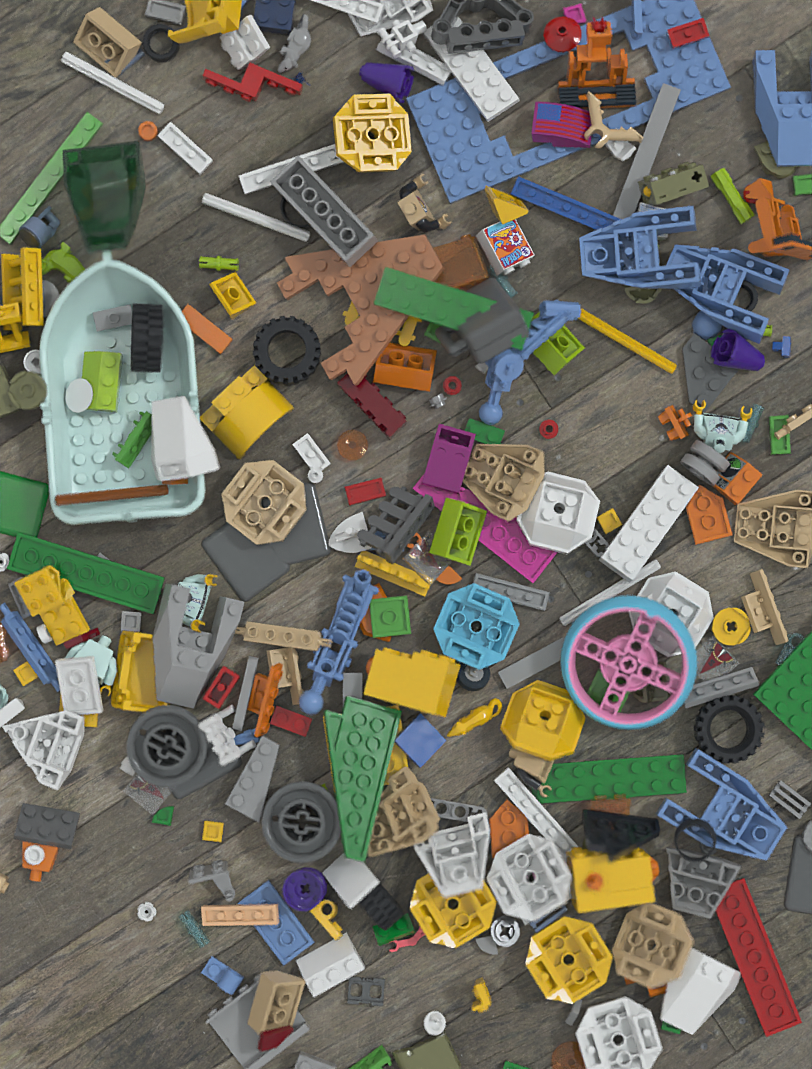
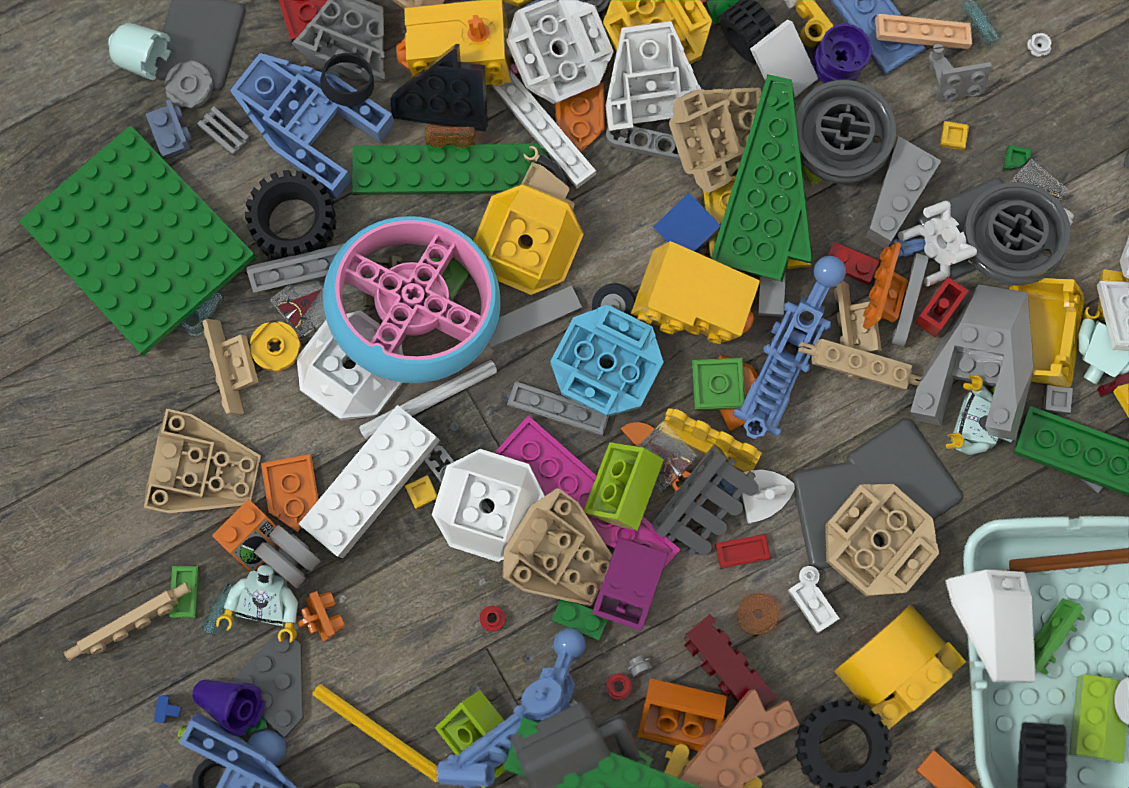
camera: 170 degrees left, 10 degrees down
yellow animal [447,698,502,737] -> none

